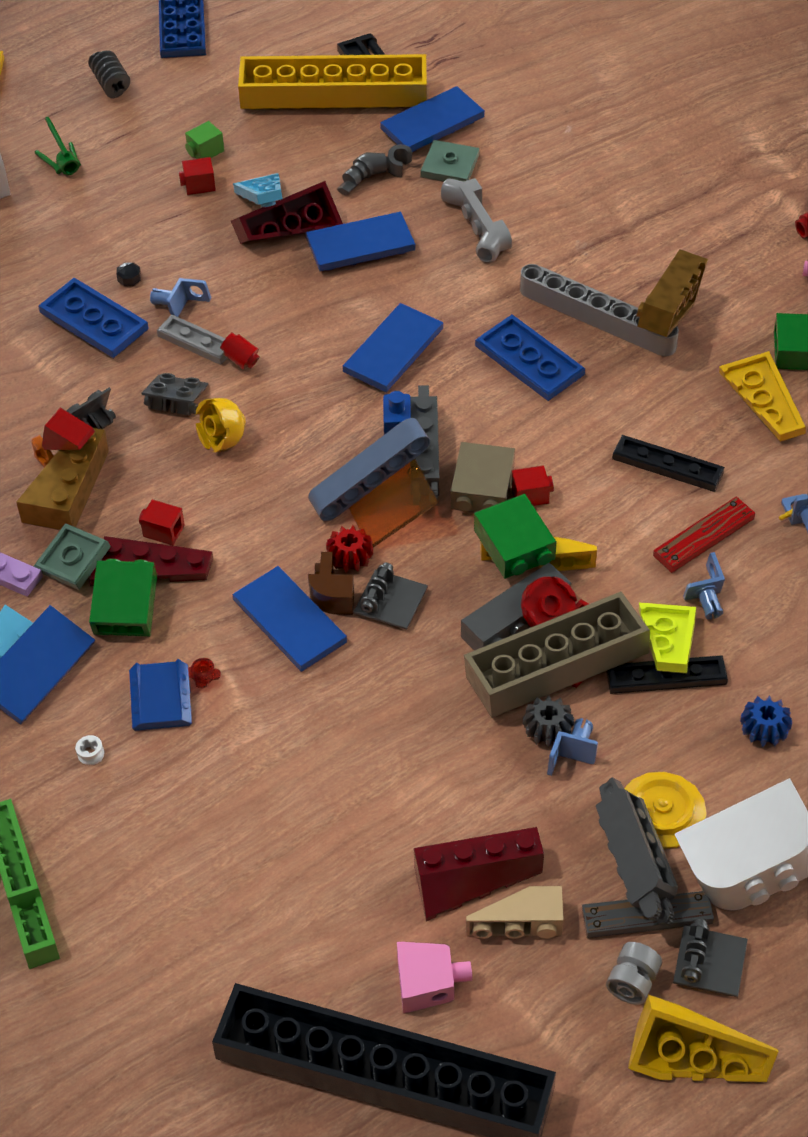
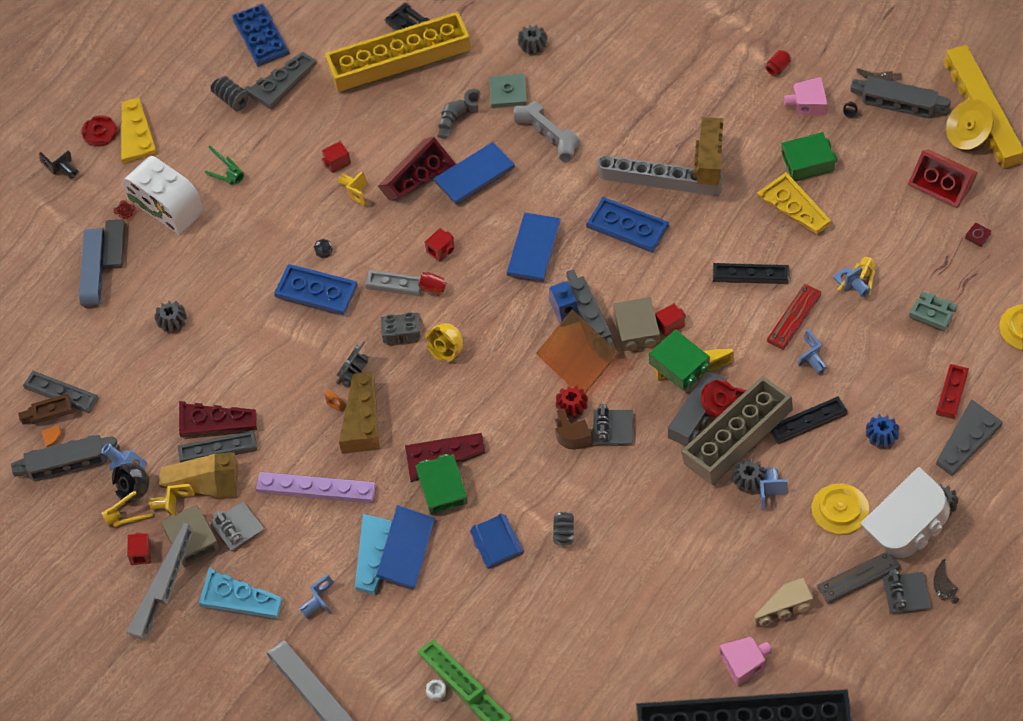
camera: 15 degrees left, 5 degrees up
sand green plate [33,523,111,590] -> none
red slope [42,407,95,450] -> none
white bush [75,735,104,765] -> none
red brick [139,499,185,546] -> none
medium blue bracket [150,278,211,317] -> none
bright green brick [185,121,224,159] -> none
clear red plate [188,658,221,689] -> none
blue tile [232,566,347,672] -> none
medium azure wing [233,173,283,207] -> none
sand blue beam [308,418,430,521] -> none
blue tile [380,86,485,152] -> none
dark red wedge [414,827,544,922] -> none
dark grey hinge [595,777,678,926] -> none
light grey wheel [606,942,662,1005] -> none
yellow wedge [628,995,779,1082] -> none
neon yellow wing [639,602,696,673] -> none
none -> dark grey wing [244,52,317,109]
none -> yellow bracket [338,172,368,206]
none -> red brick [425,228,455,262]
none -> dark grey gear [518,25,547,54]
none -> dark grey gear [553,512,574,546]
none -> clear smoke bar [934,559,959,604]

